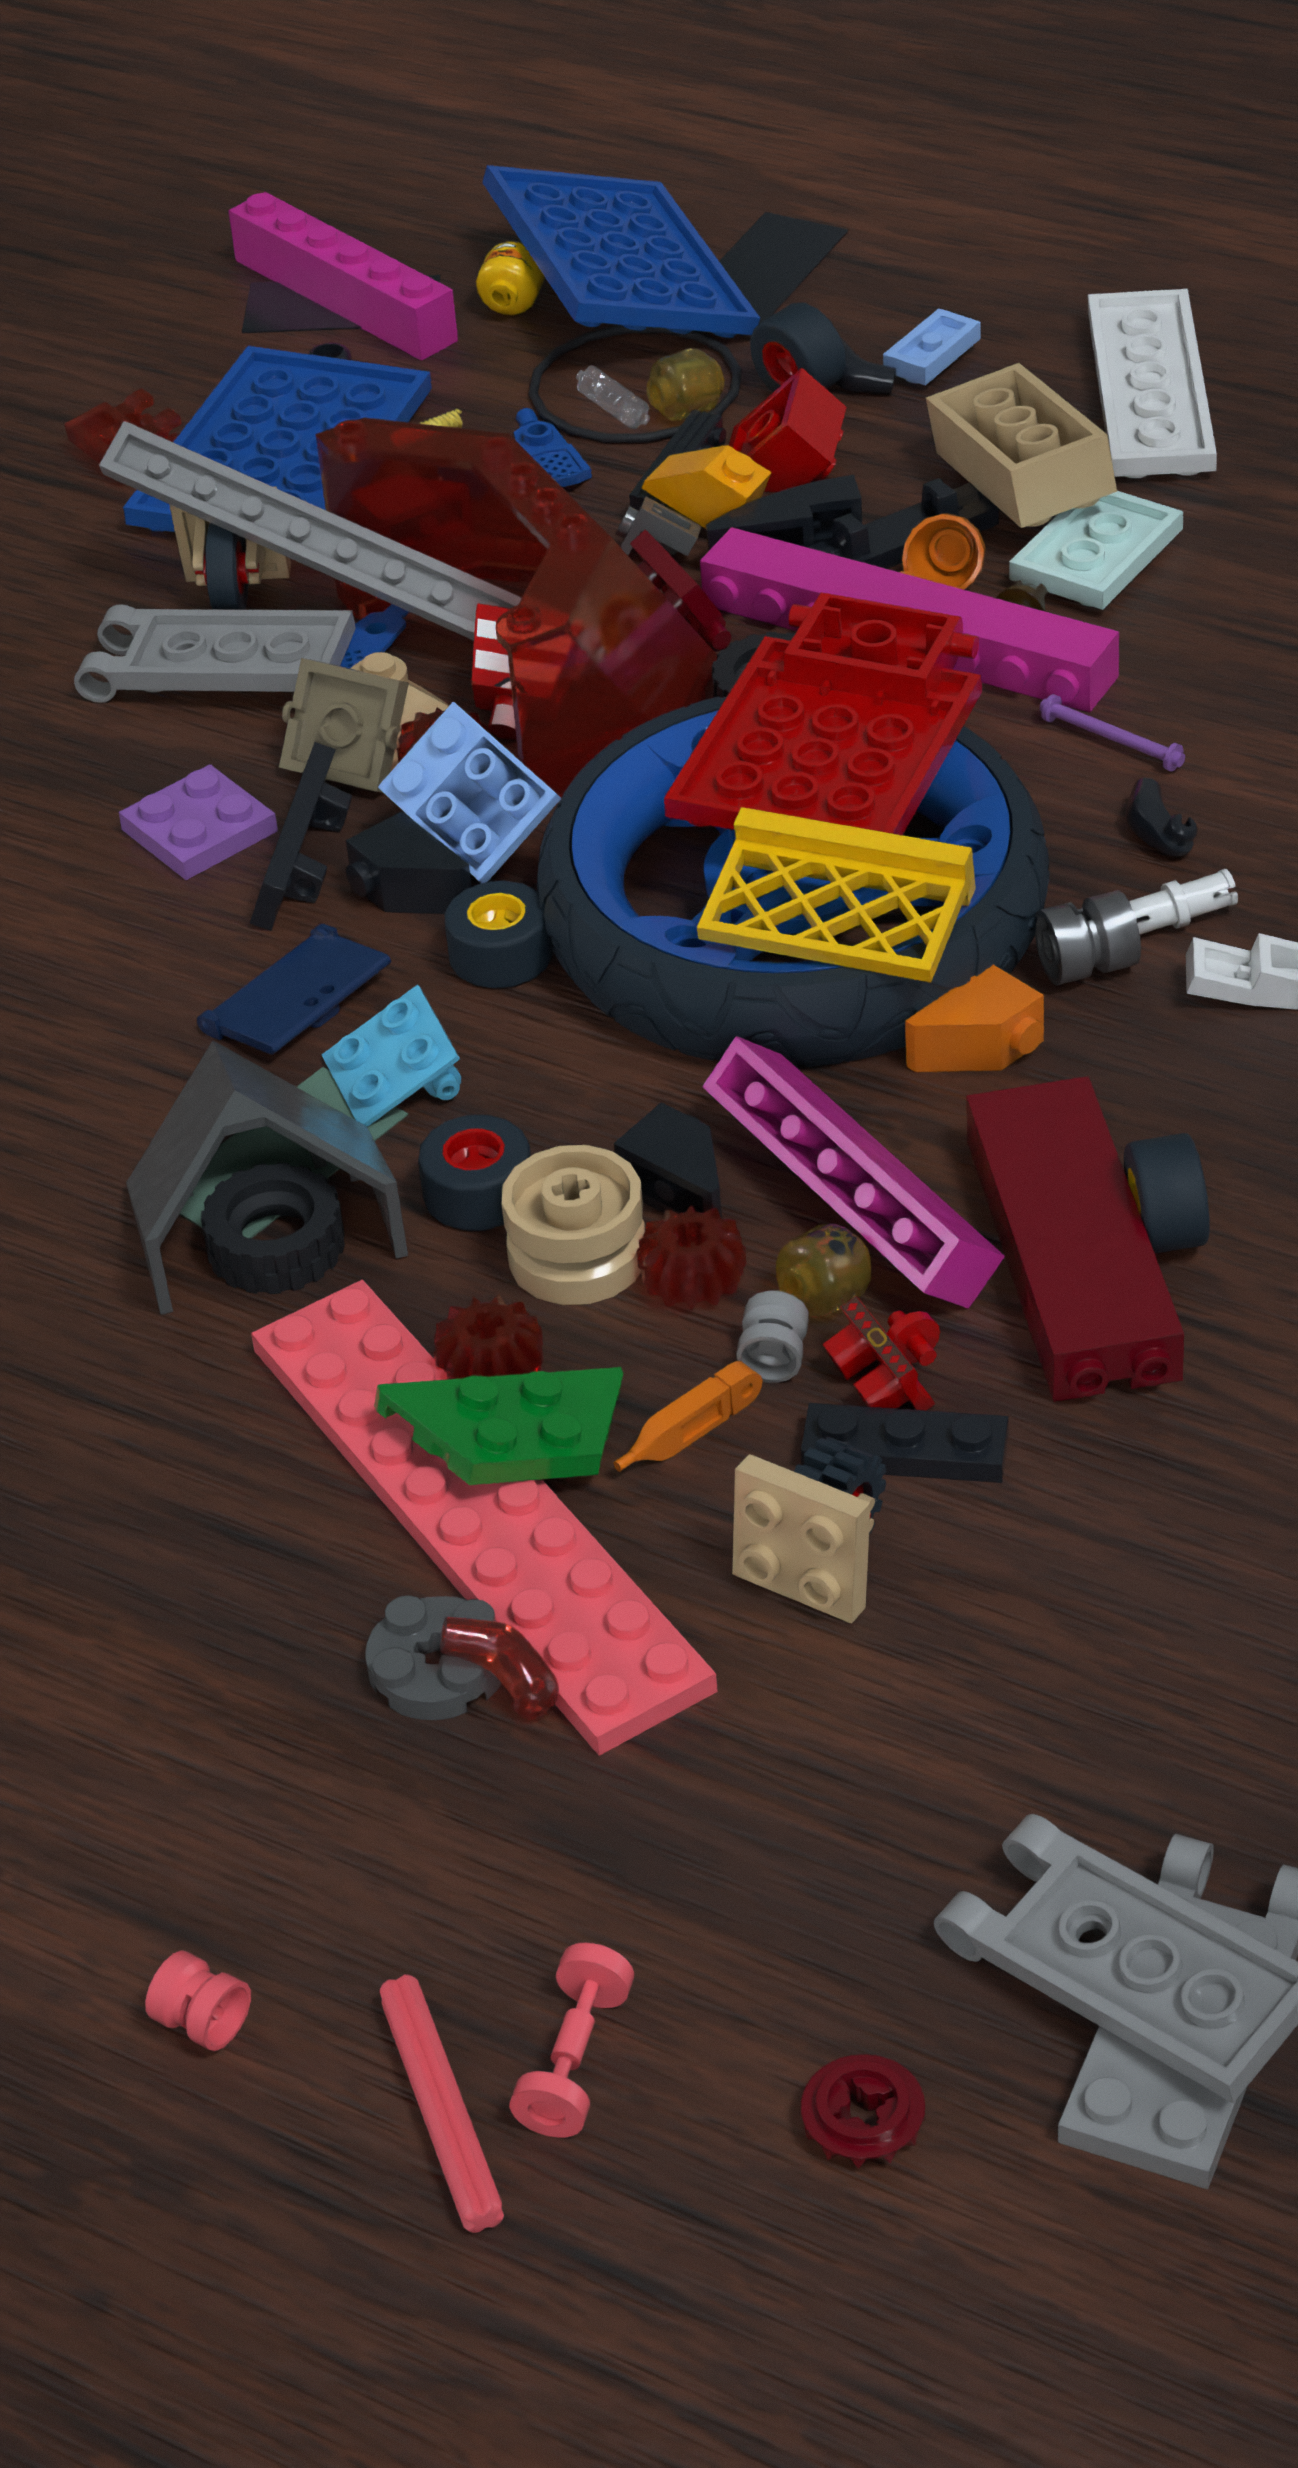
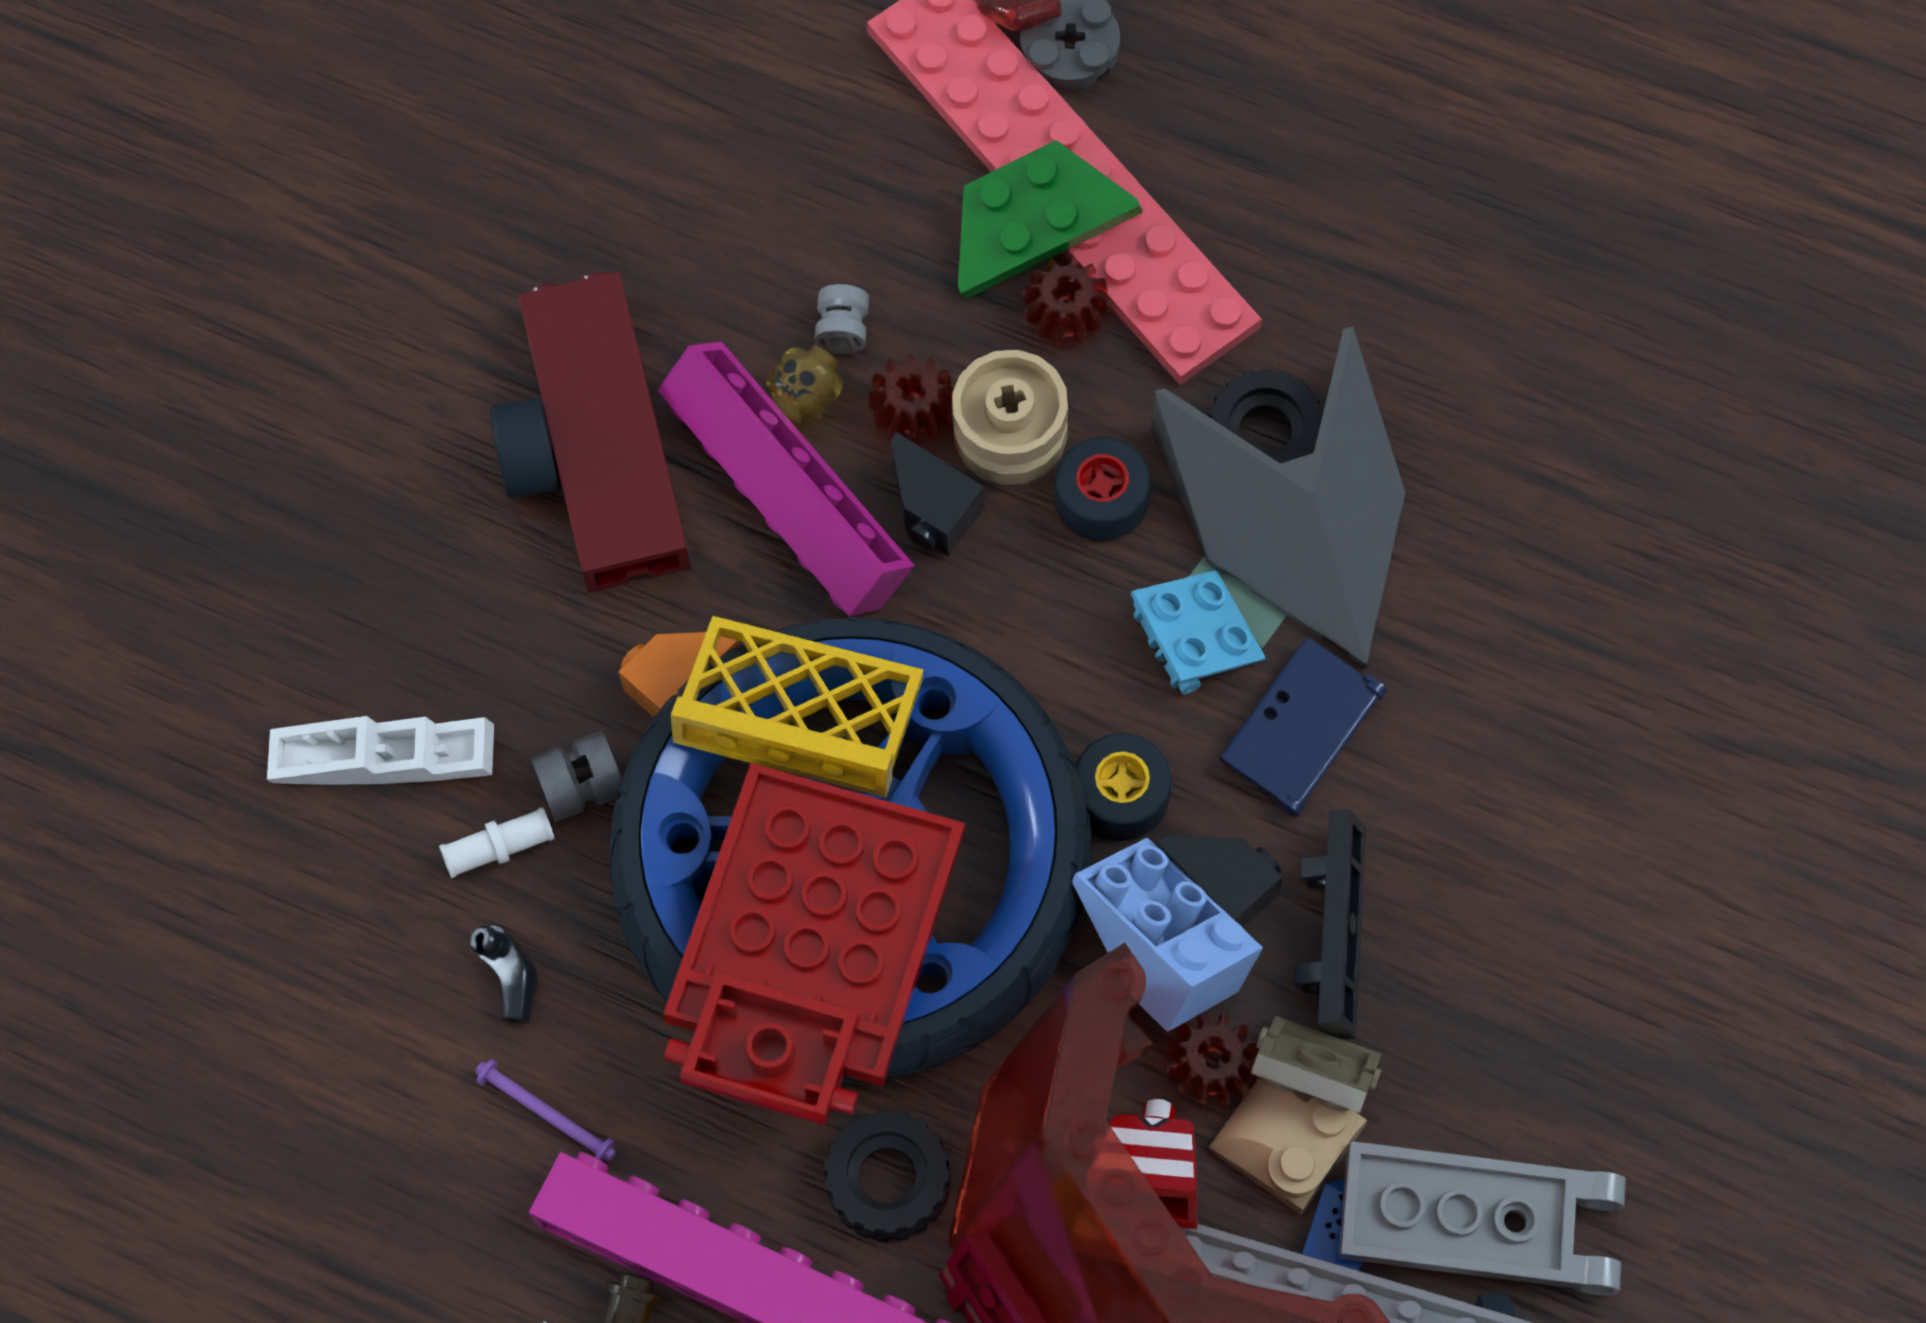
camera: 175 degrees right, 25 degrees up
medium lavender plate [119,765,278,880] -> none
orange piece [613,1361,763,1472] -> none
tan plate [732,1437,886,1624] -> none
black plate [801,1403,1009,1483] -> none
red hips [822,1296,940,1411] -> none

